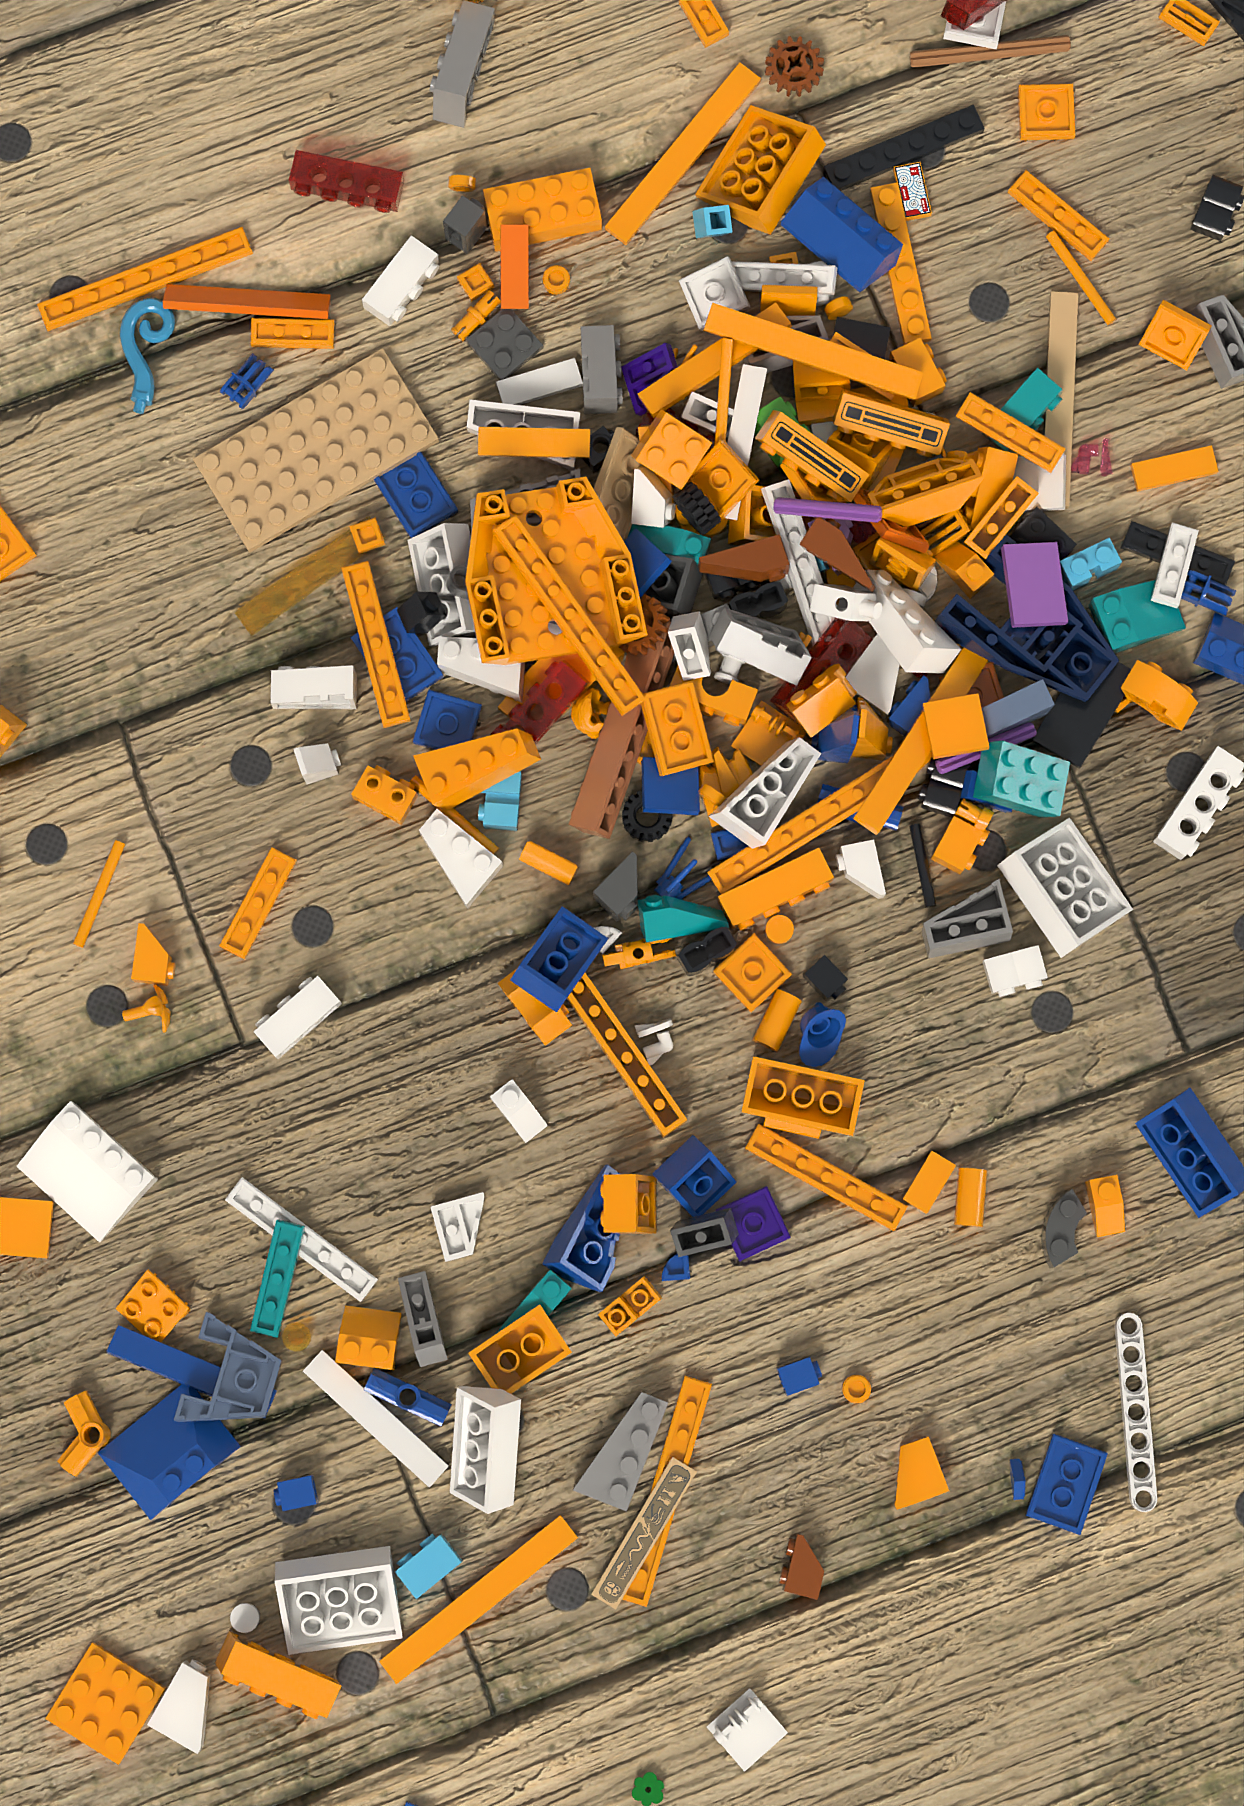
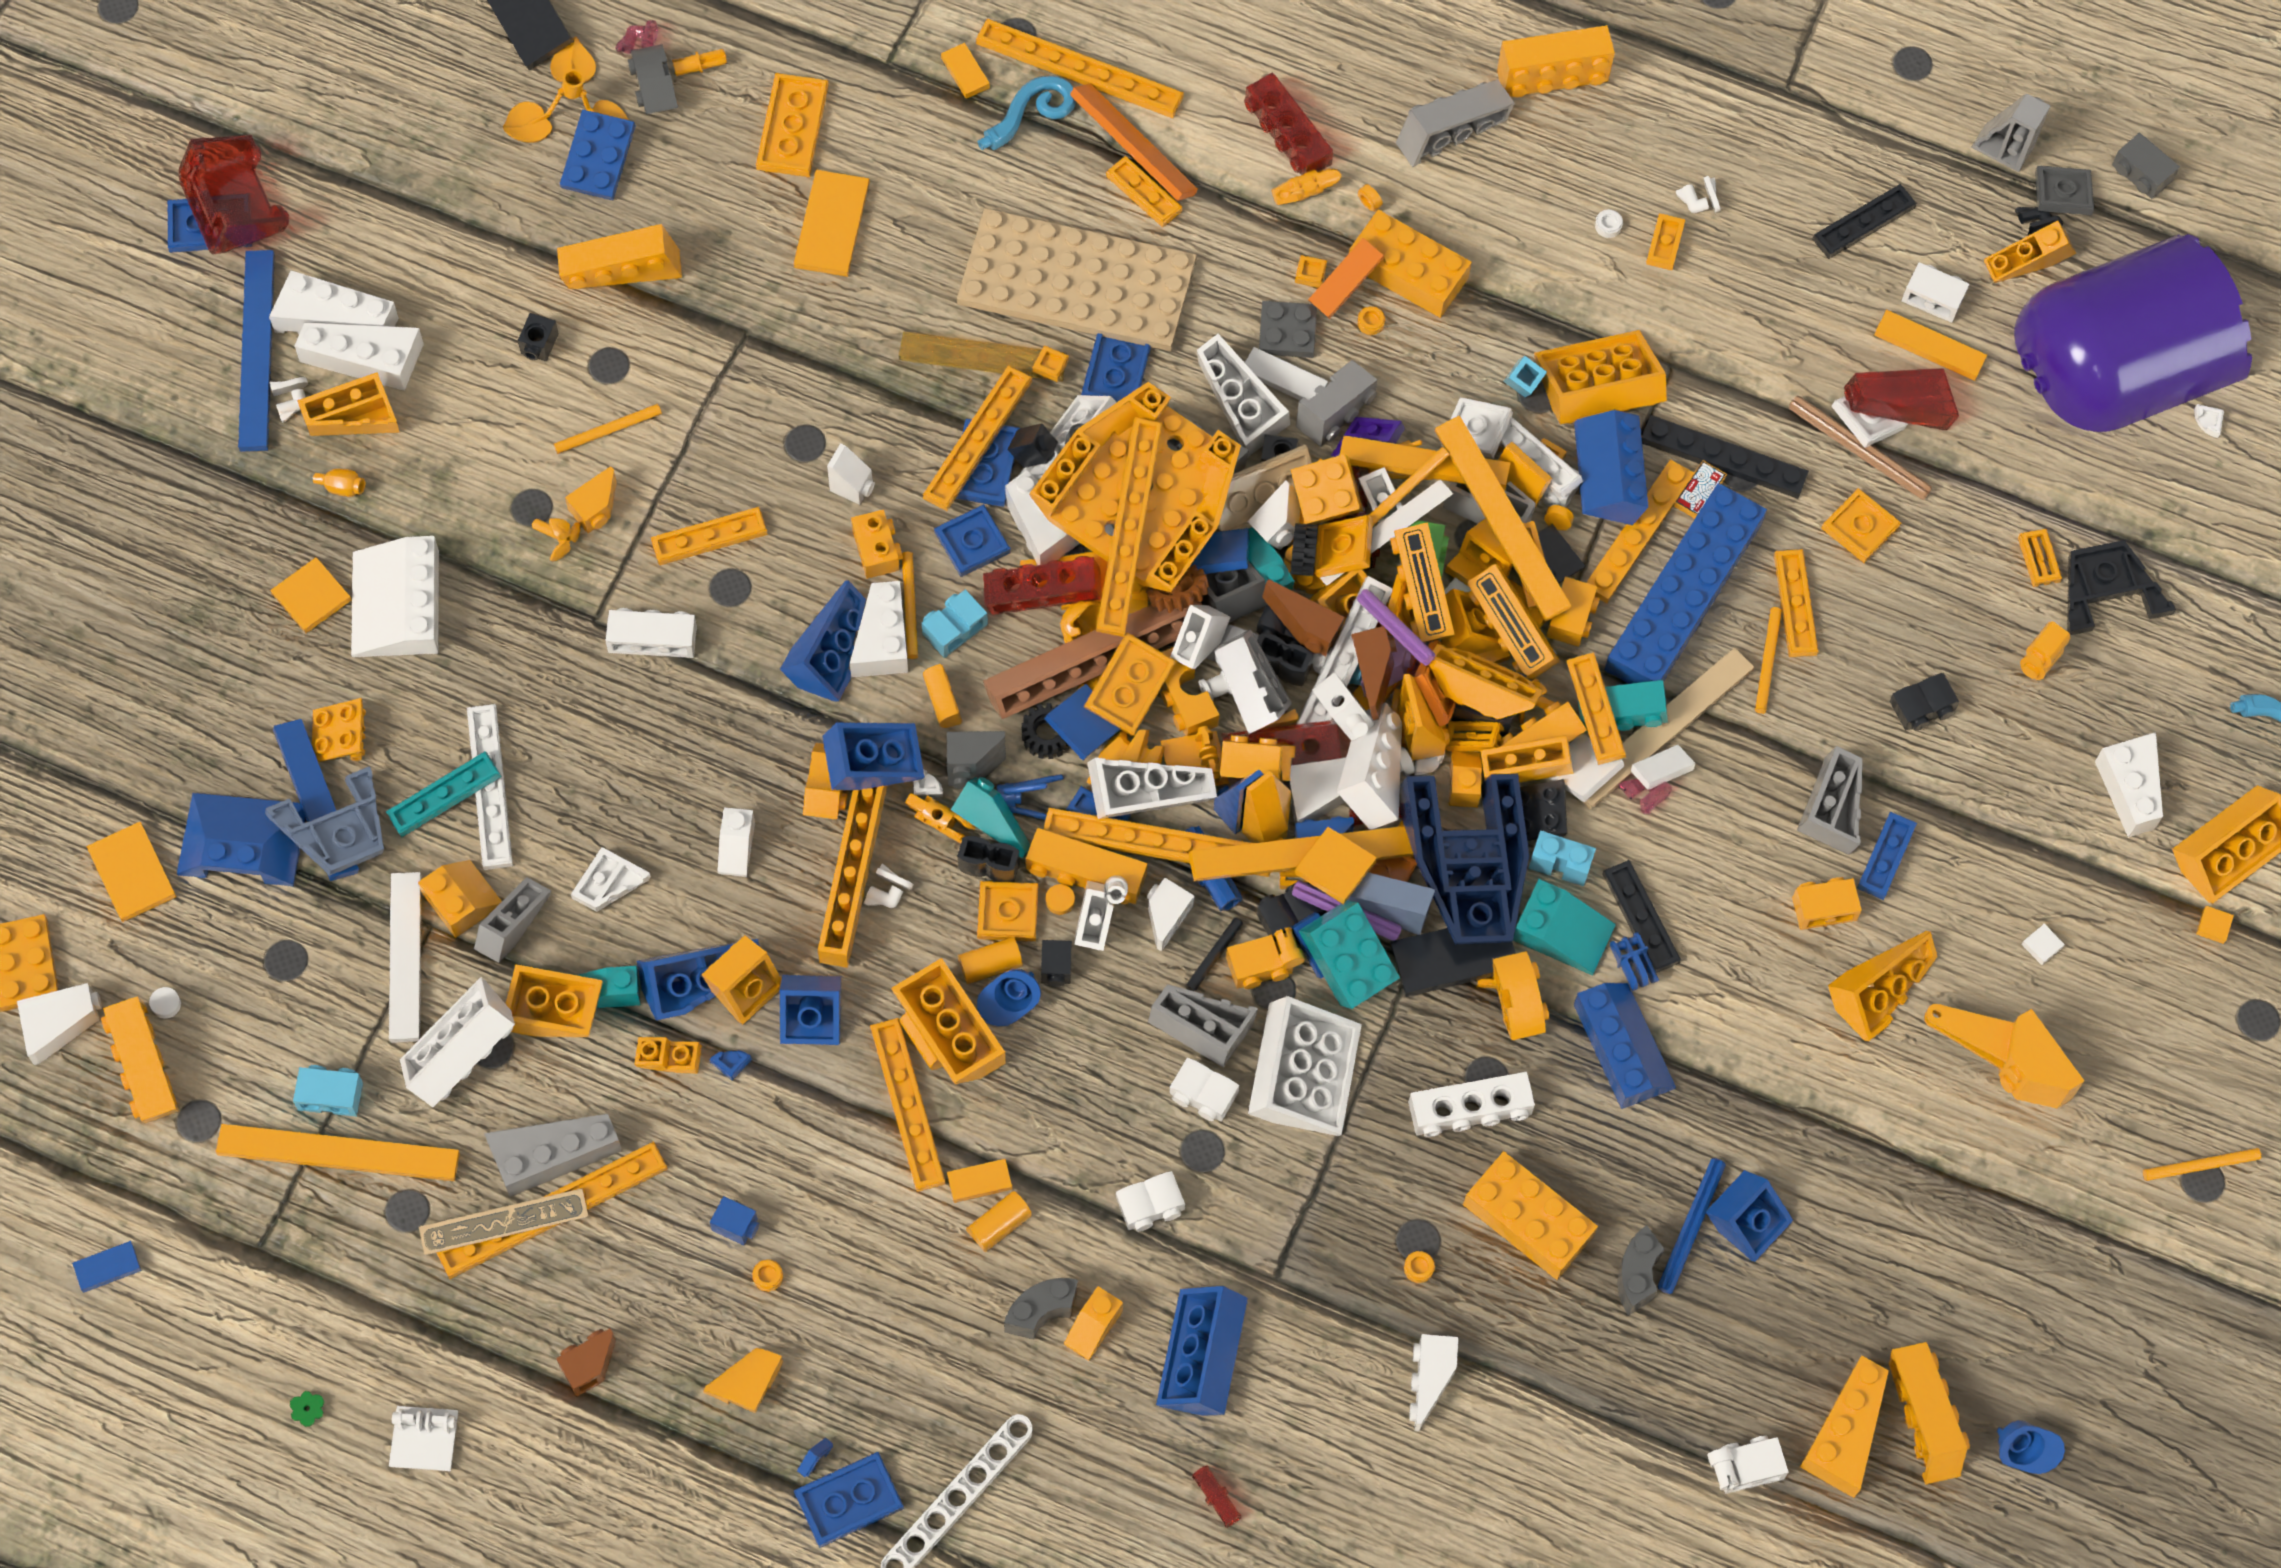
camera: 45 degrees right, 15 degrees down
light orange piece [57,1391,111,1477] -> none
blue arm [220,353,274,409] -> none
white wedge [271,665,357,709] -> none
blue brick [274,1475,319,1511] -> none
white slope [275,1546,403,1655] -> none
clear yellow plate [282,1323,311,1351] -> none
white brick [362,235,440,326] -> none
blue piece [363,1368,452,1427] -> none
light orange wedge [413,728,541,811] -> none
dark grey brick [443,195,487,254] -> none
light orange pin [451,290,501,342] -> none
light orange tile [478,427,590,458] -> none
light orange tile [605,63,761,245] -> none
dark grey brick [670,1208,739,1257] -> none
light orange tile [698,783,727,807] -> none
dark purple tile [715,1186,791,1262] -> none
dark orange gear [765,36,824,97] -> none
medium lavender tile [1001,542,1068,628] -> none
light orange tile [1130,445,1219,492] -> none
light orange tile [1138,300,1212,370] -> none
white tile [1150,522,1199,608] -> none
none -> light orange tile [86,822,176,922]
none -> blue wedge [780,580,866,702]
none -> light orange tile [794,170,870,277]
none -> light orange tile [941,43,990,99]
none -> white hinge [1075,875,1128,951]
none -> white brick [1116,1171,1185,1232]
none -> light orange hinge [1272,168,1341,205]
none -> white tile [1595,209,1623,238]
none -> blue brick [1604,483,1767,684]
none -> white tile [1631,745,1695,790]

